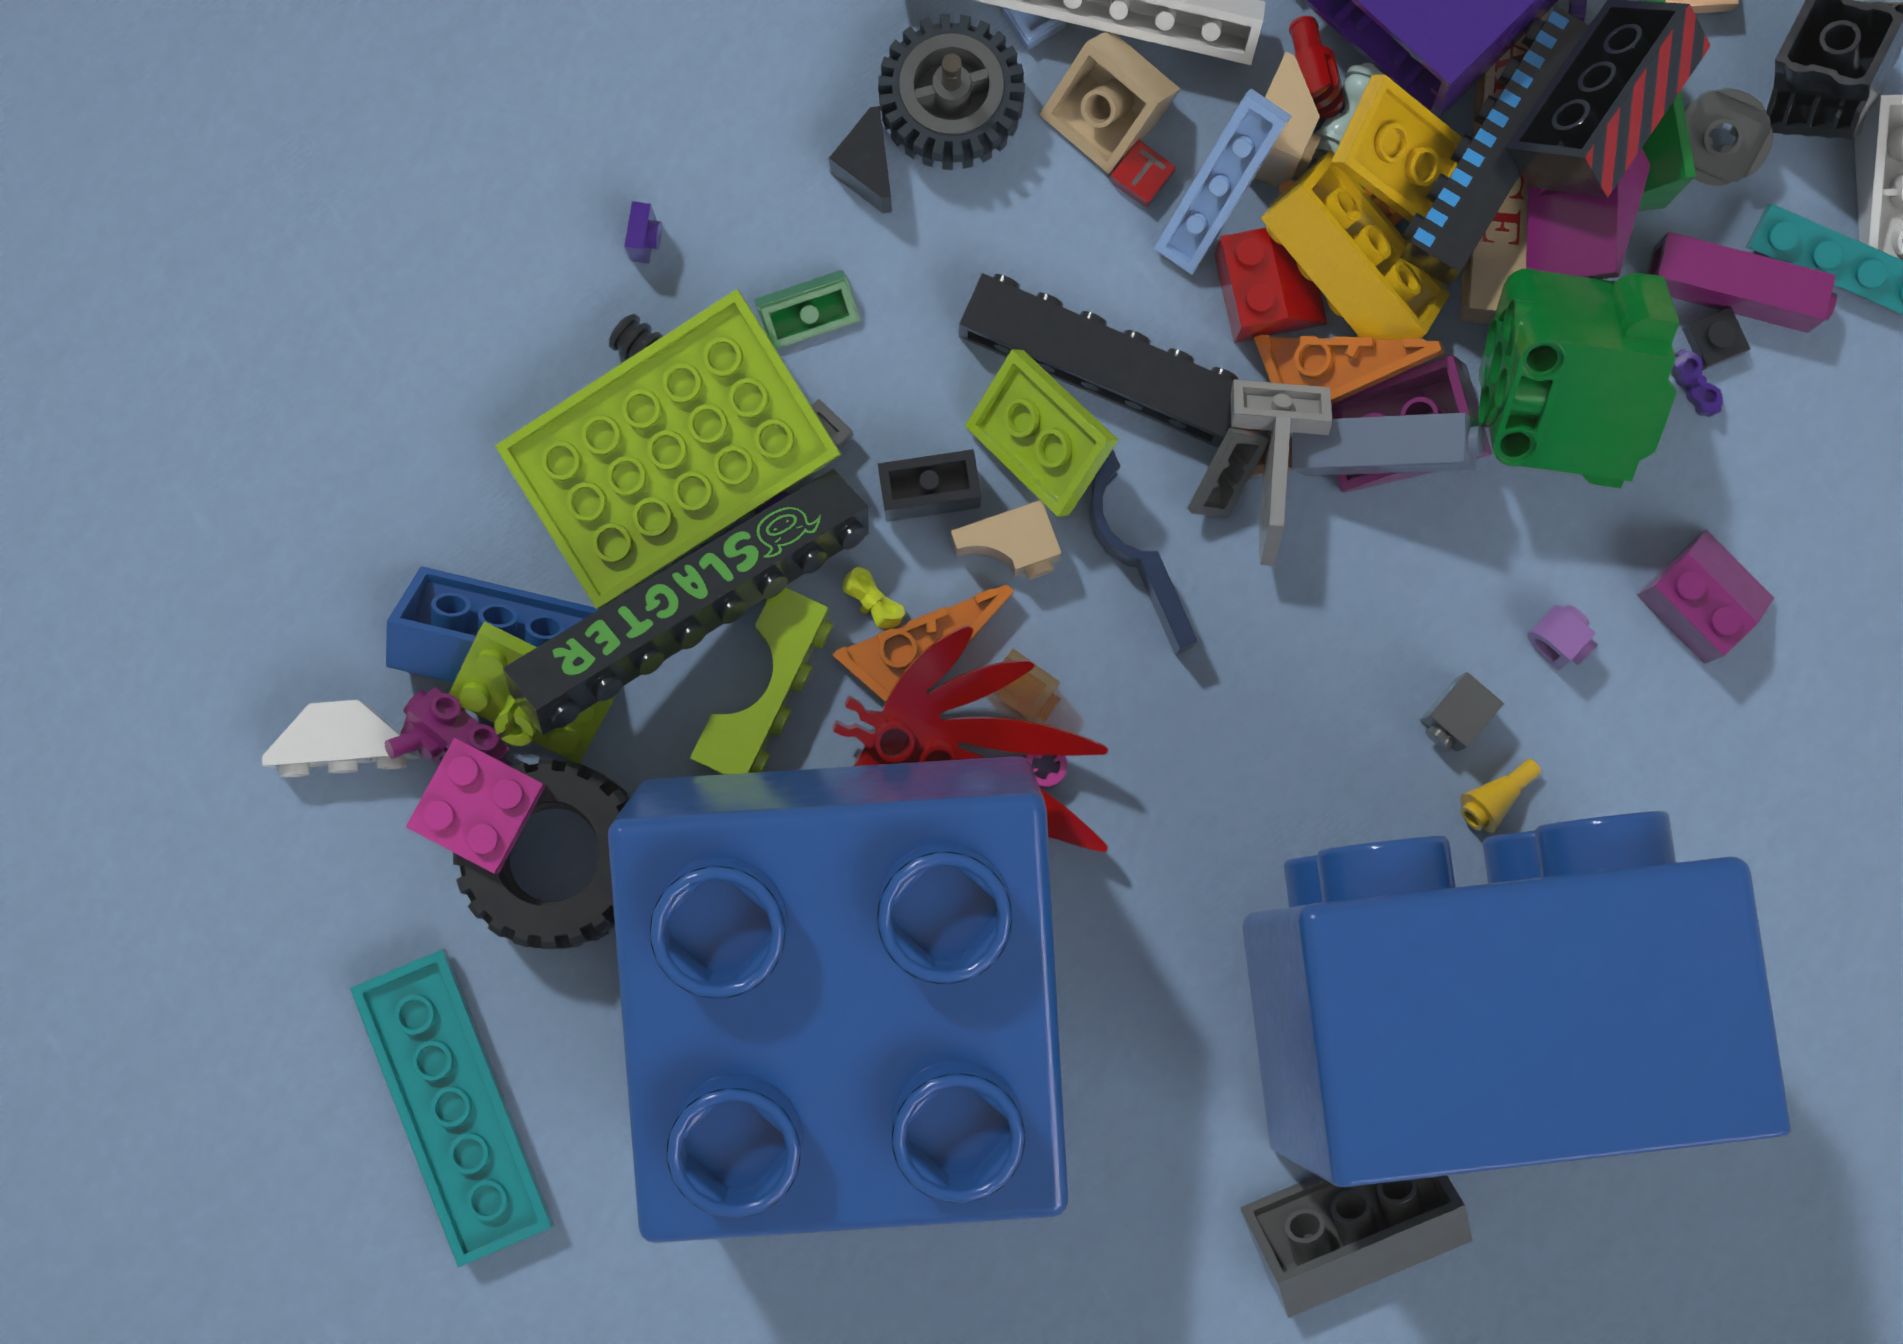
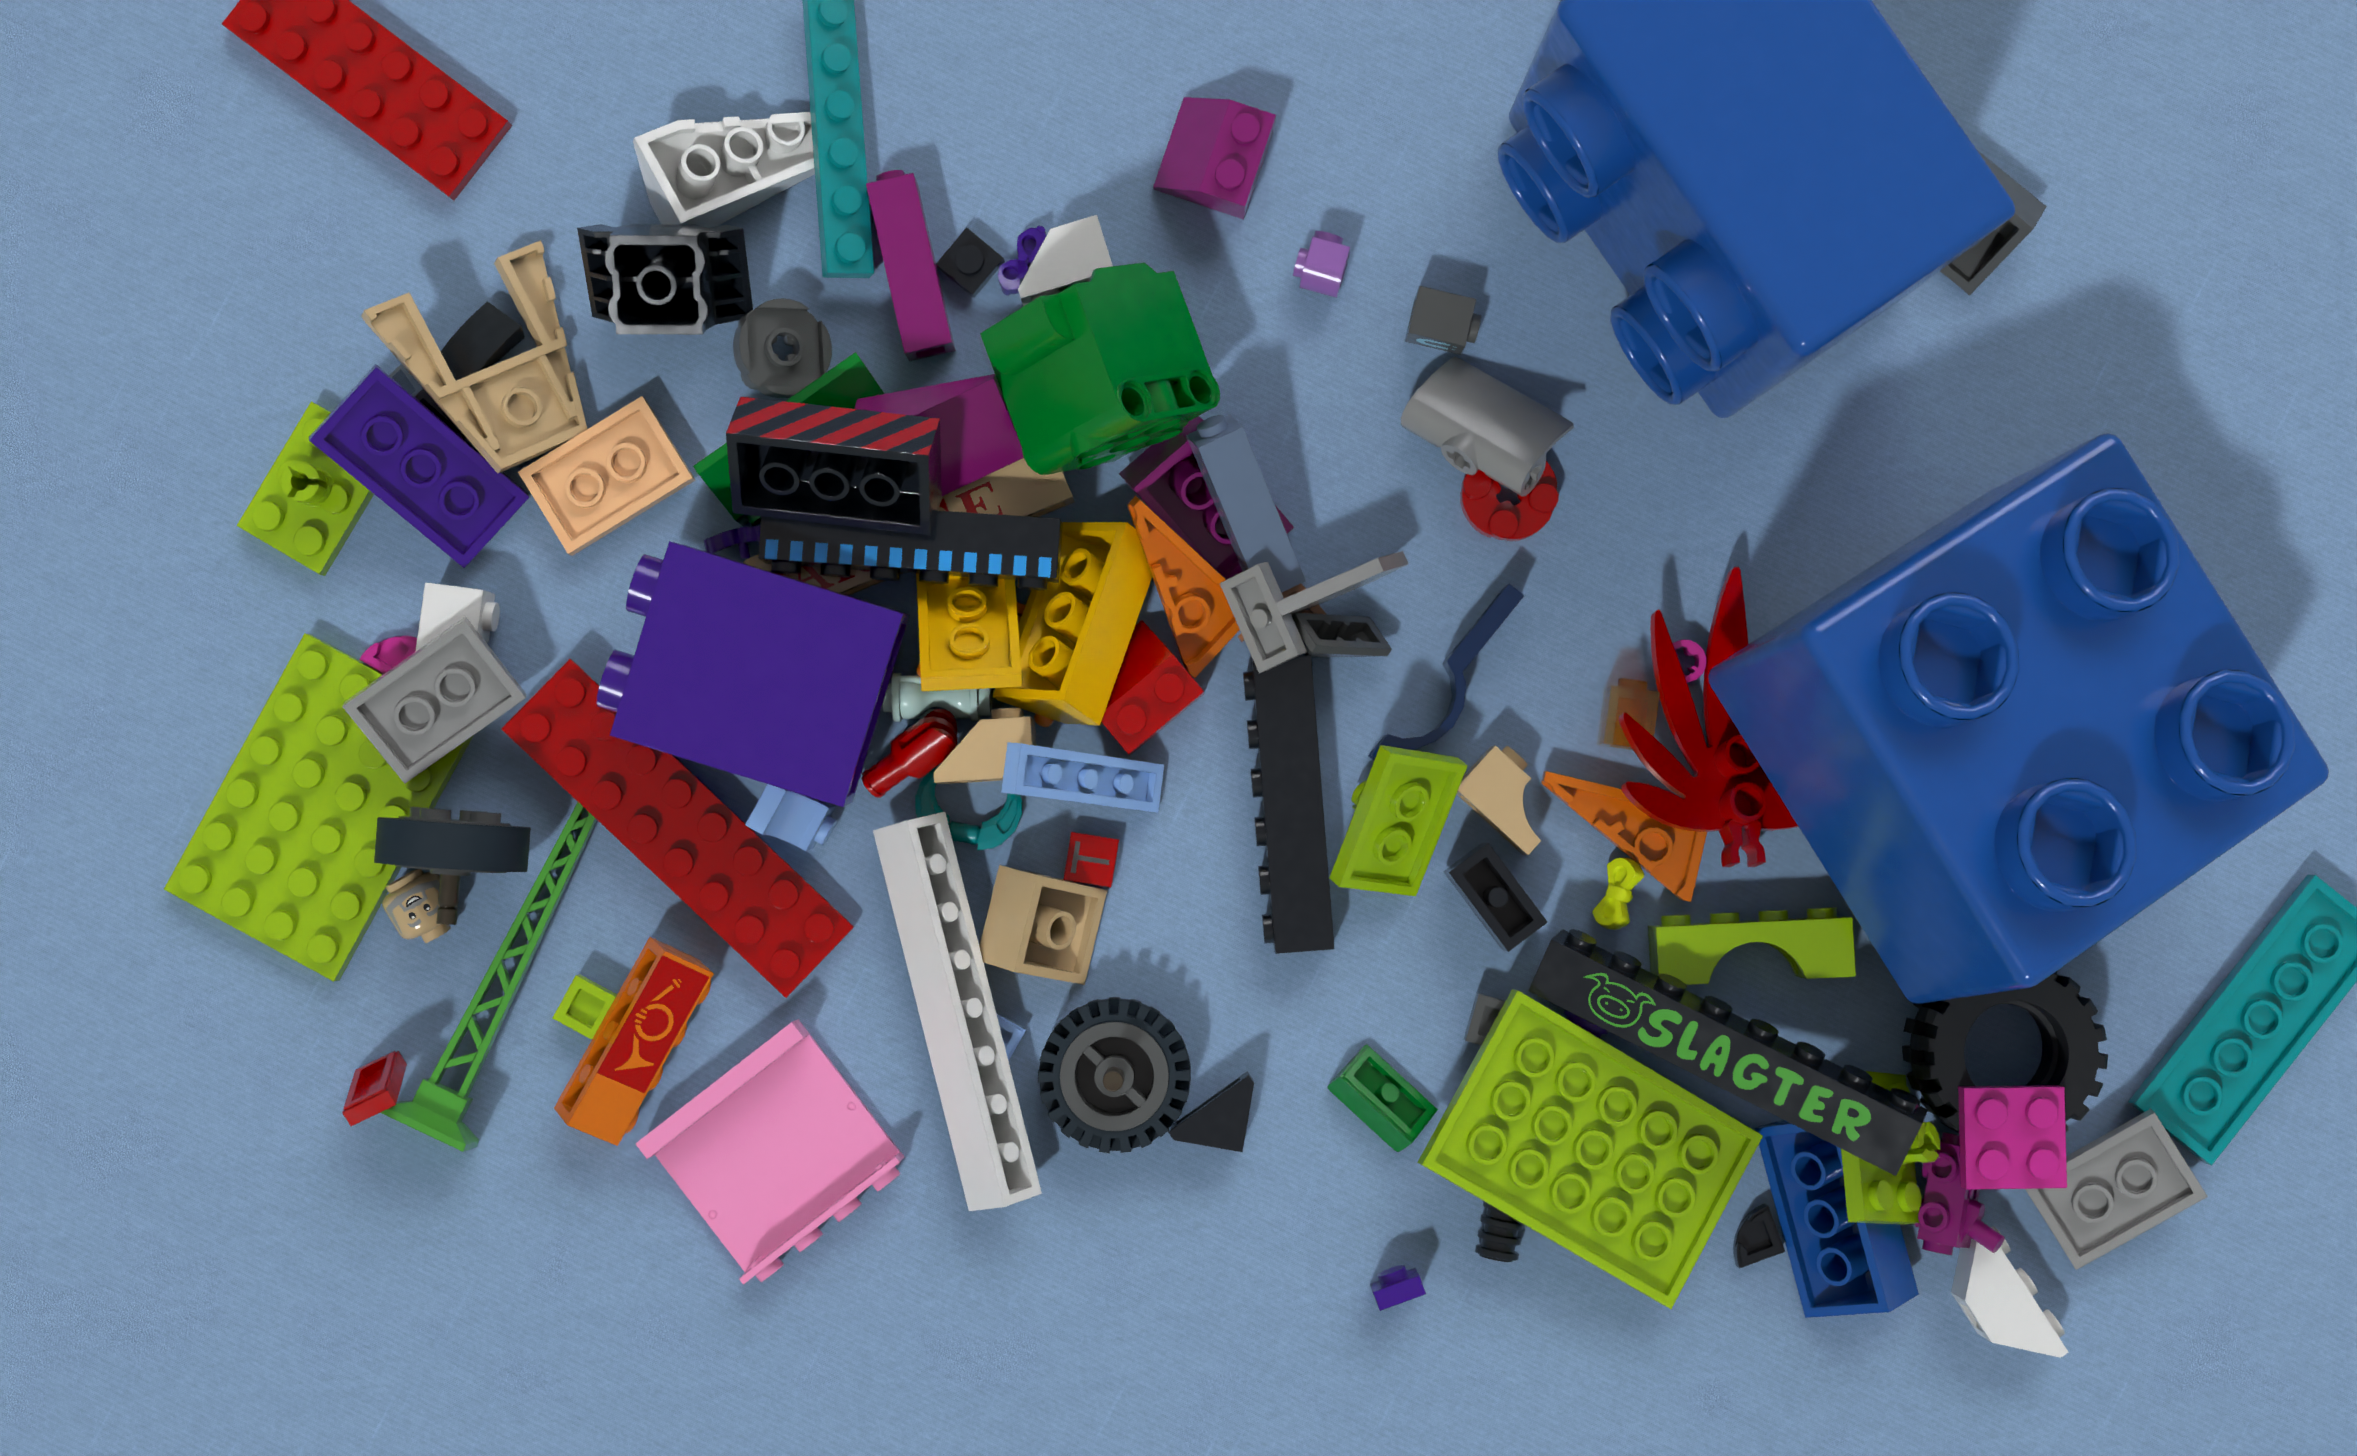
camera: 115 degrees left, 5 degrees up
yellow cone [1460,759,1541,833] -> none
none -> teal piece [915,767,1022,851]
none -> white slope [1018,215,1113,306]
none -> light grey panel [1401,357,1574,496]
none -> red plate [1460,461,1559,541]
none -> black tile [1733,1203,1785,1268]
none -> light grey plate [2025,1109,2208,1270]

